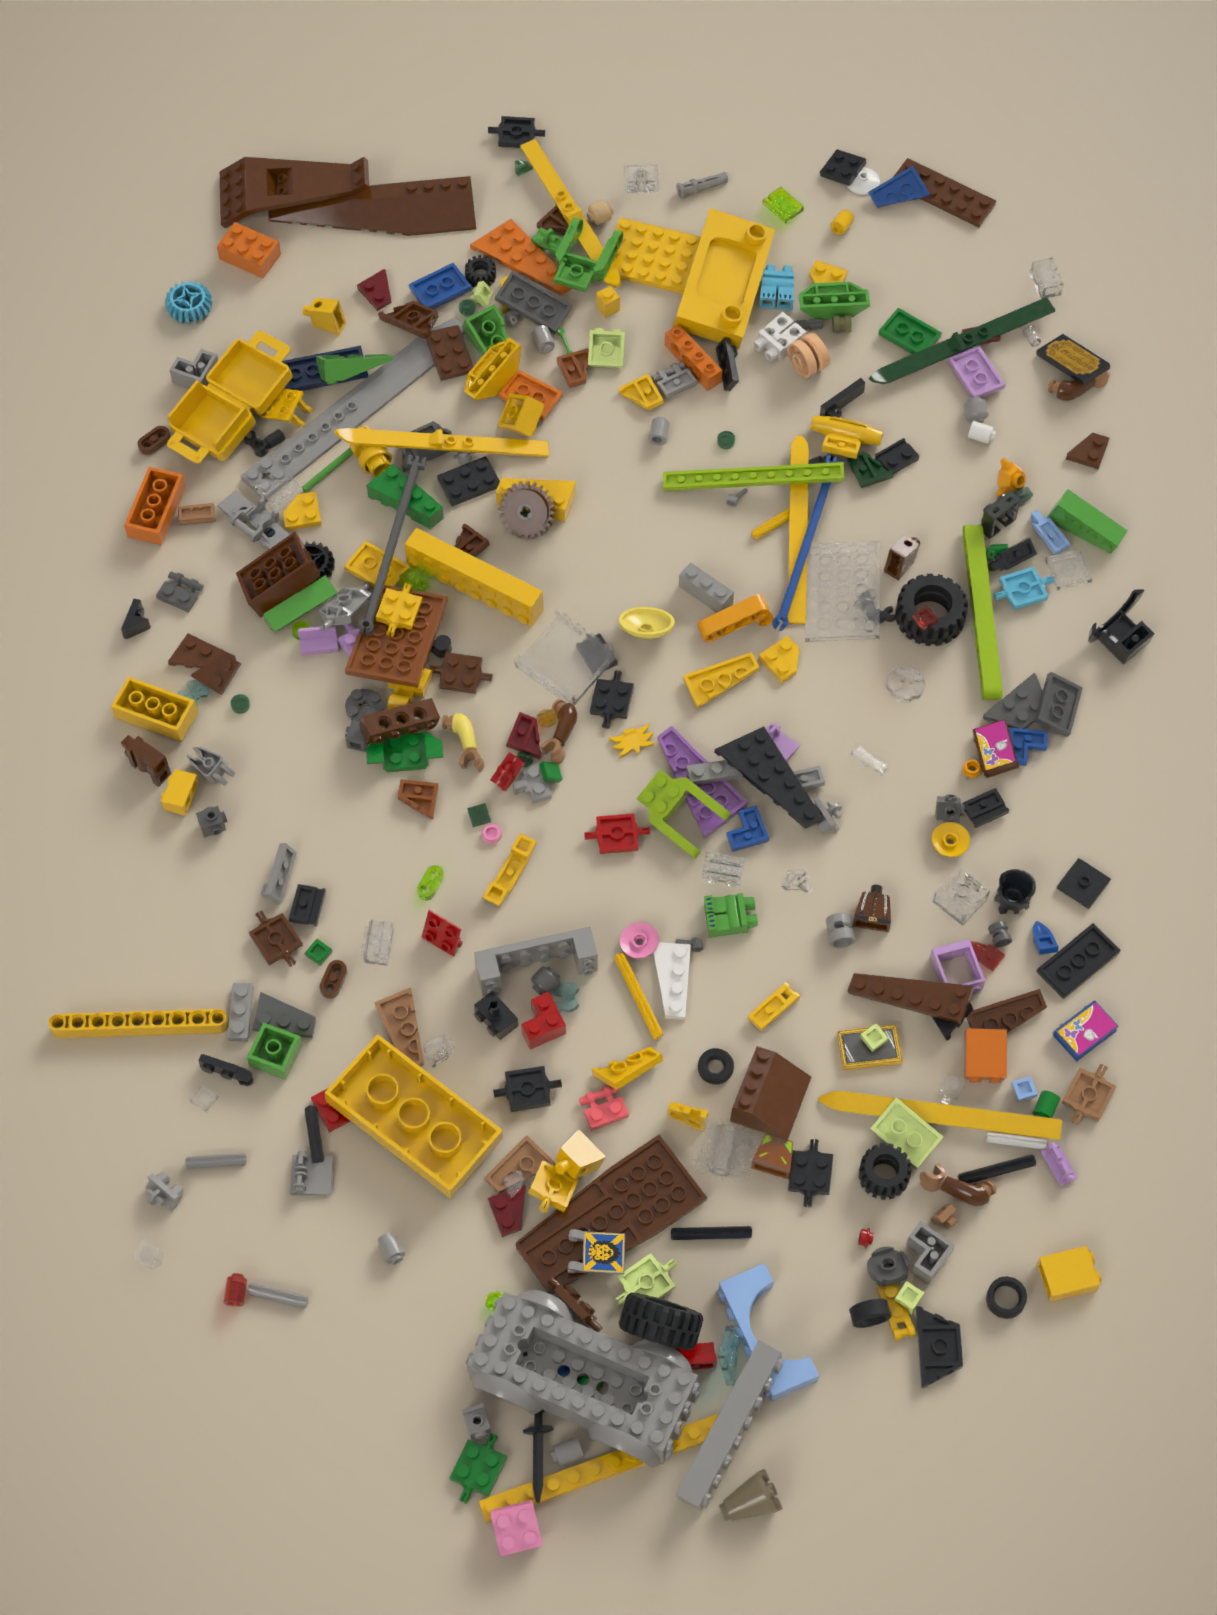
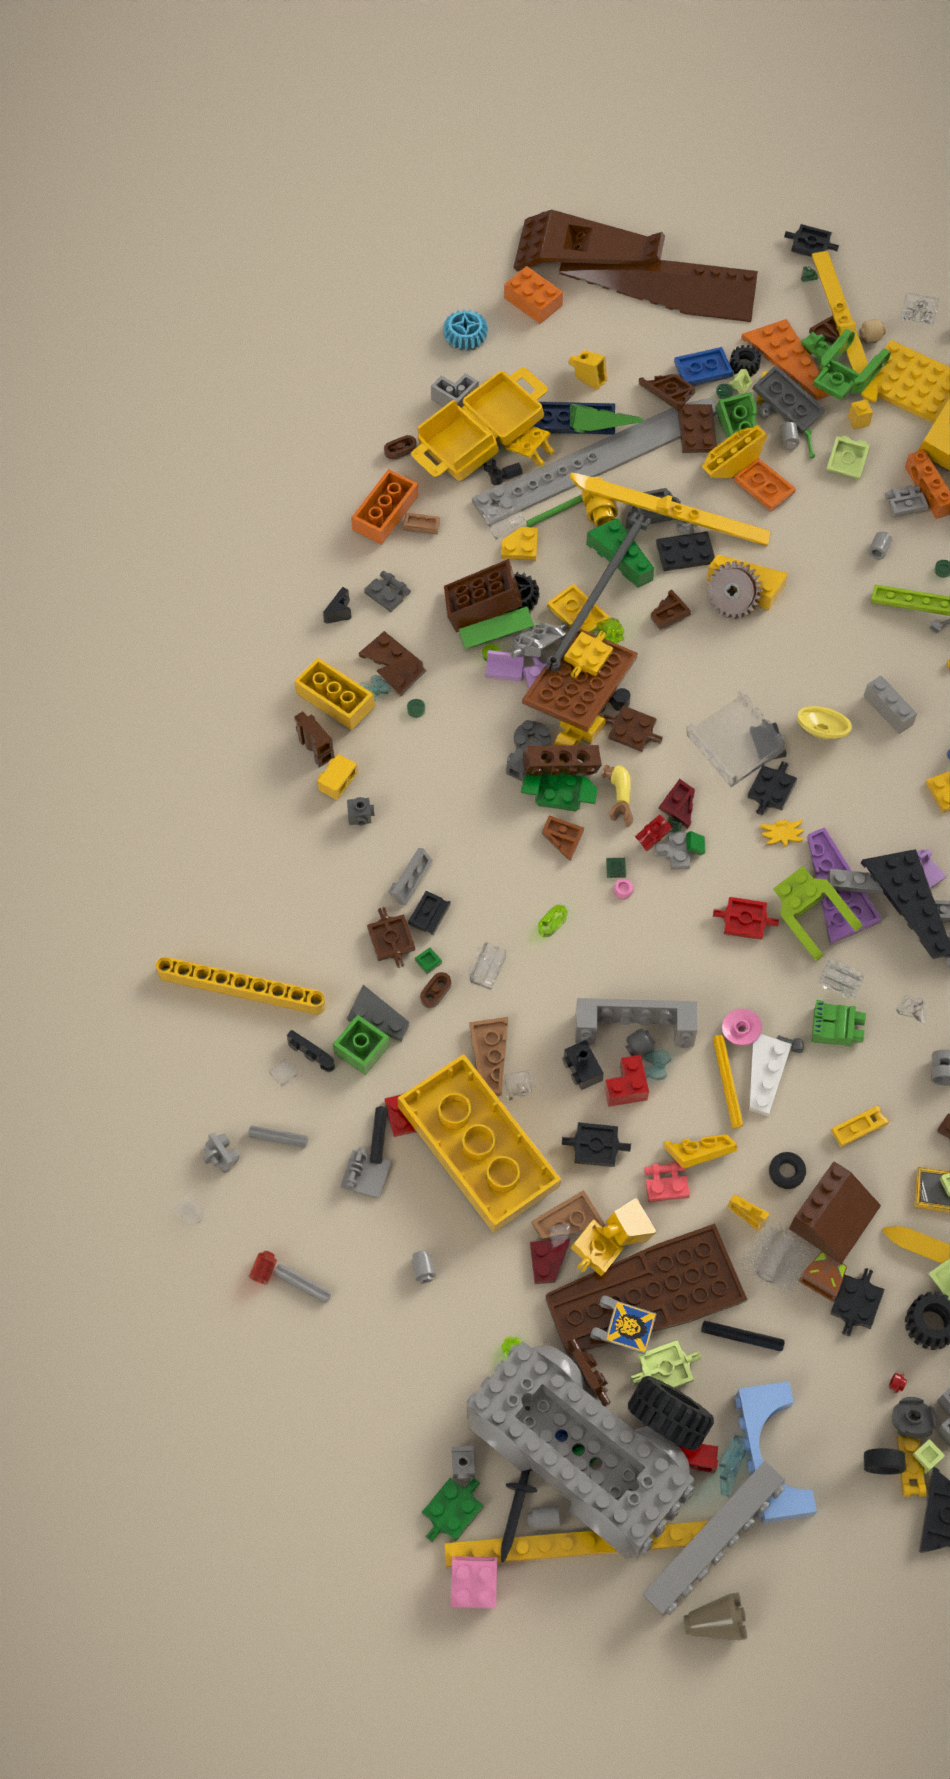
camera: 15 degrees right, 0 degrees up
light grey hinge [187,747,235,786] -> none
light grey piece [218,490,290,549] -> none
light grey plate [227,983,254,1041] -> none
dark red wing [357,269,392,311] -> none
yellow brick [404,528,543,626] -> none
red hinge [421,909,463,957] -> none
yellow slope [482,833,537,907] -> none
yellow slope [497,393,545,437] -> none
clear yellow plate [537,708,557,727] -> none
piece [540,699,578,765] -> none
dark orange wing [556,348,589,388] -> none
yellow wing [618,373,664,411] -> none
yellow wing [683,652,759,709] -> none
light orange beam [697,594,774,643] -> none
blue plate [726,805,769,852] -> none

